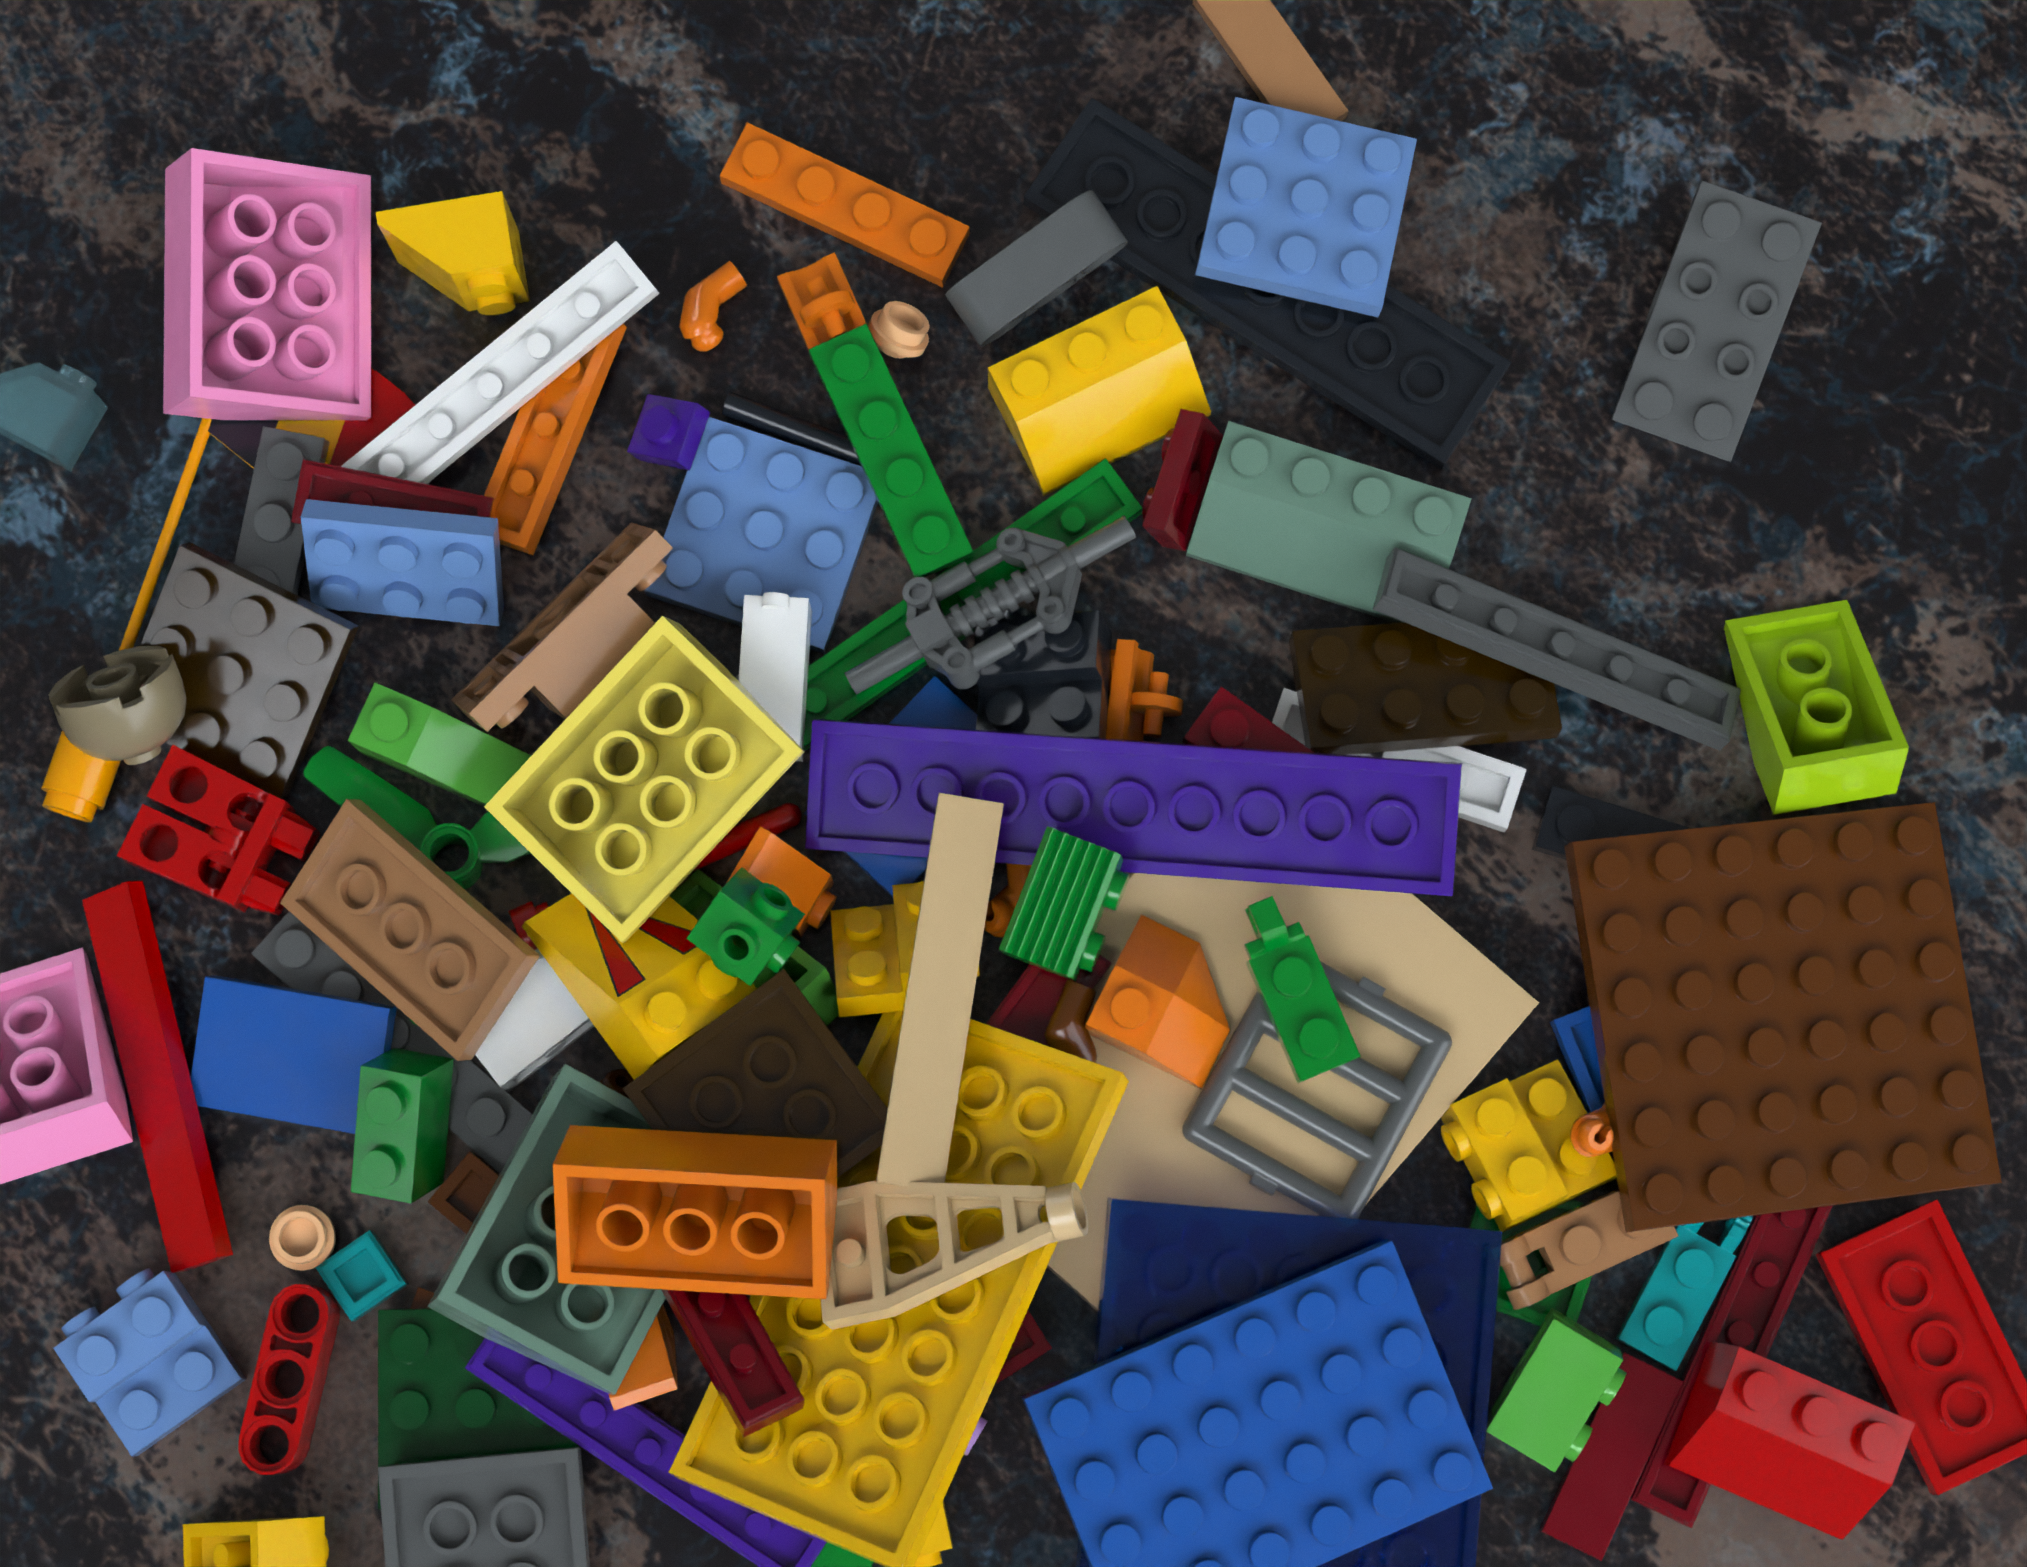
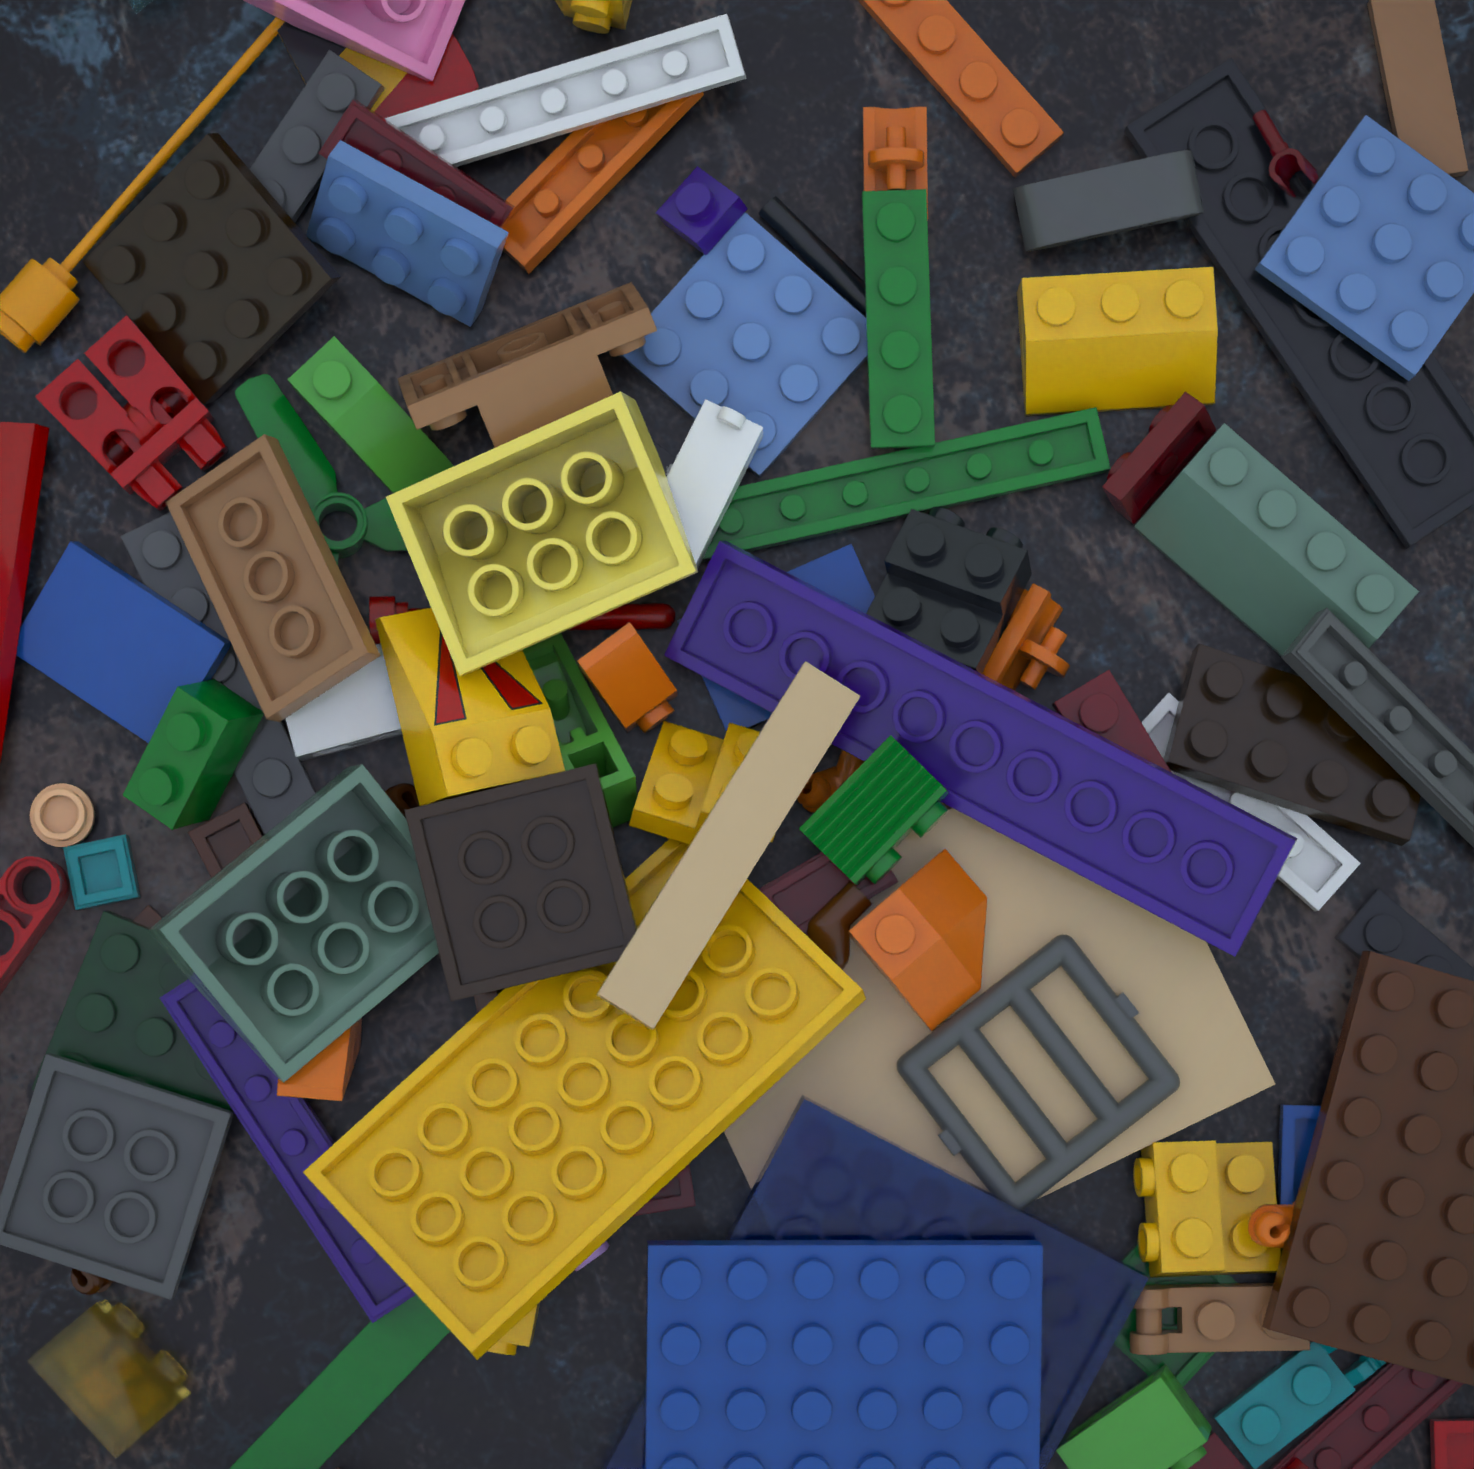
camera: 25 degrees right, 5 degrees up
dark tan cylinder [48,646,187,765] -> none
orange slope [553,1125,837,1299] -> none
dark red tile [661,1289,805,1438] -> none
orange arm [679,261,747,352] -> none
green brick [686,867,805,986] -> none
tan plate [821,1181,1088,1330] -> none
dark grey bar [844,516,1136,695] -> none
light nougat plate [868,301,930,359] -> none
green hinge [1244,896,1361,1083] -> none
none -> dark red hand [1252,110,1318,198]

